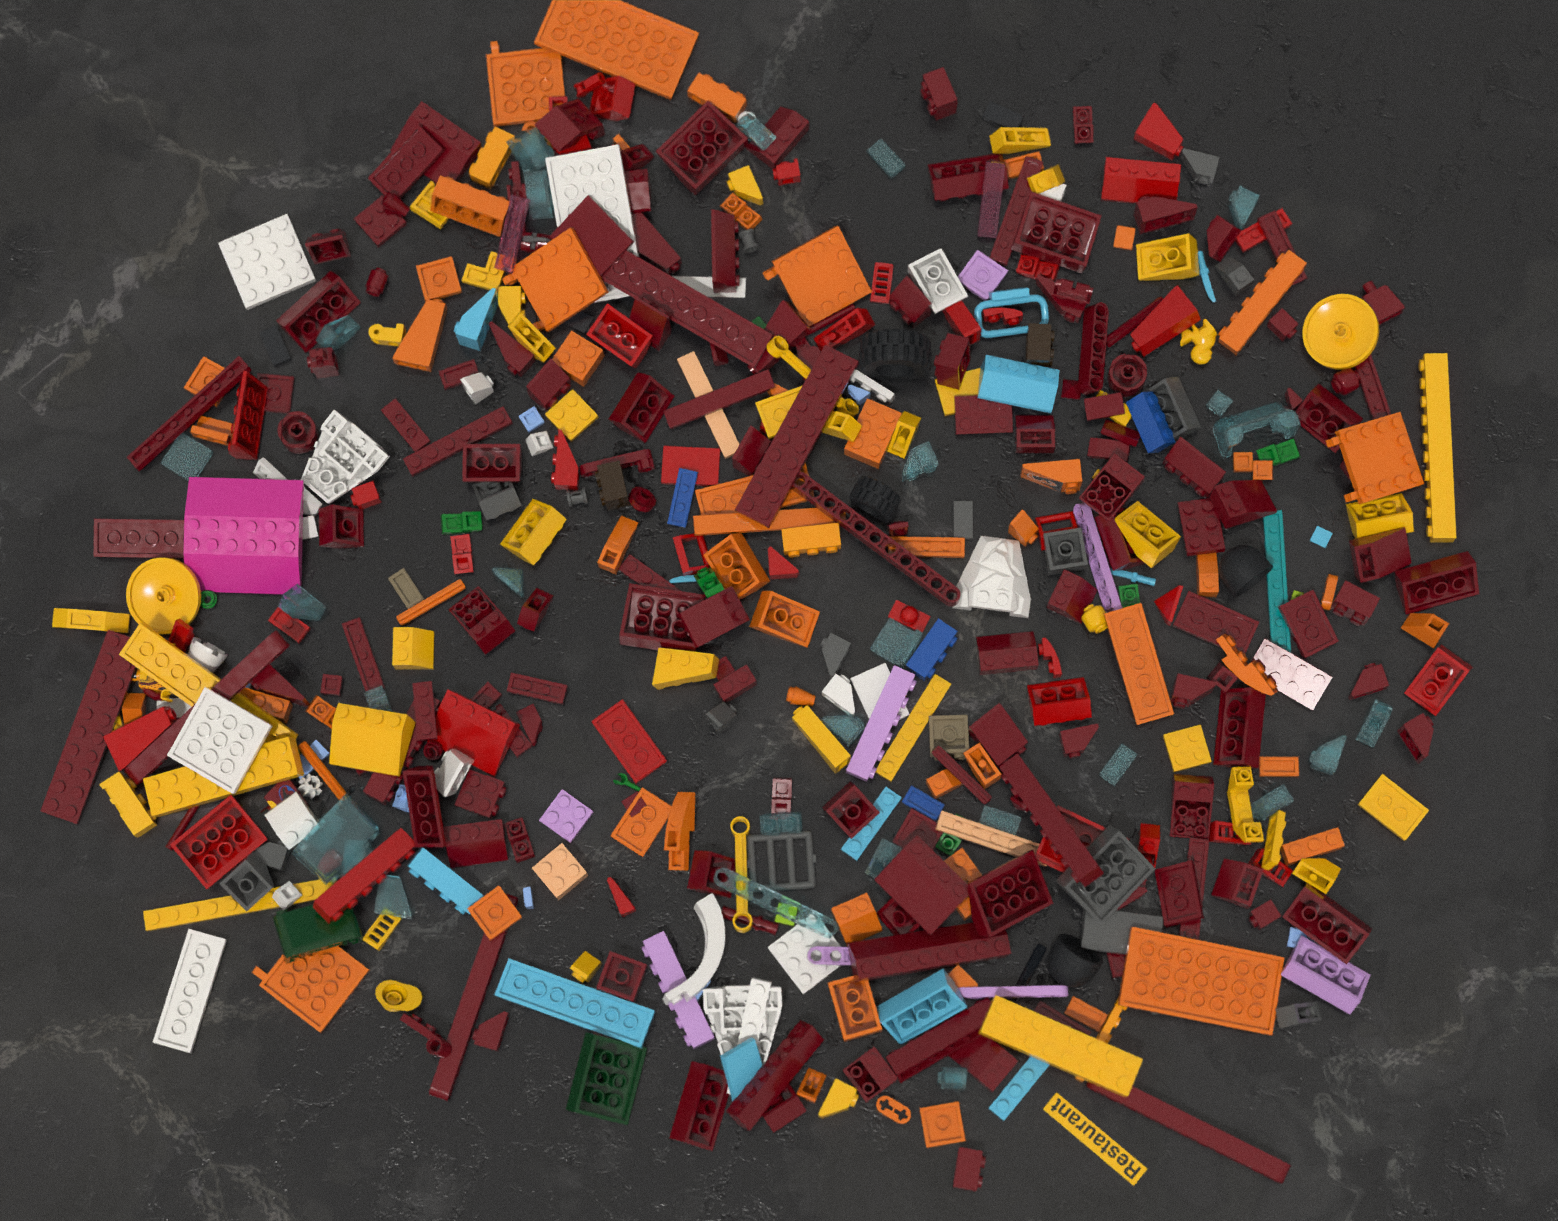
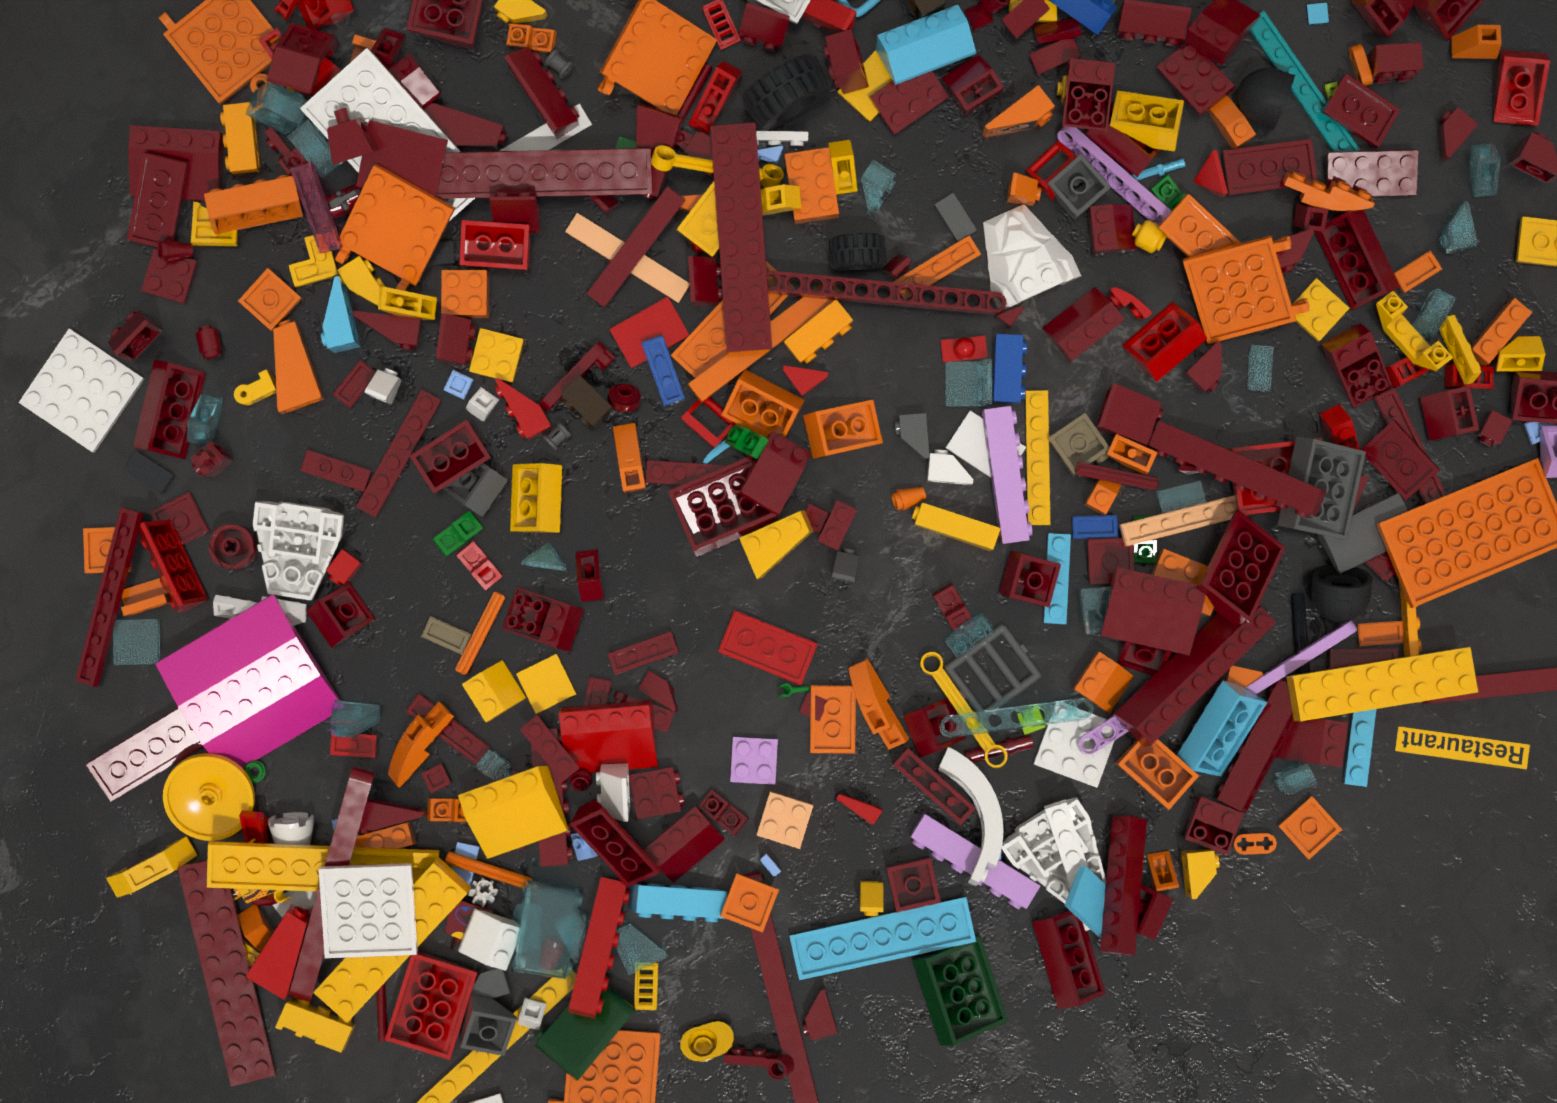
camera: 35 degrees left, 10 degrees up
white slope [303,516,319,540] -> none
dark red slope [608,372,674,443] -> none
clear light blue slope [821,715,865,748] -> none
dark red brick [952,1147,986,1192] -> none
none -> dark red torso [327,107,379,165]
none -> orange slope [388,702,454,788]
none -> yellow tile [516,654,577,714]
none -> dark red brick [892,747,976,825]
none -> dark red slope [995,306,1023,328]
none -> orange plate [1183,235,1310,344]

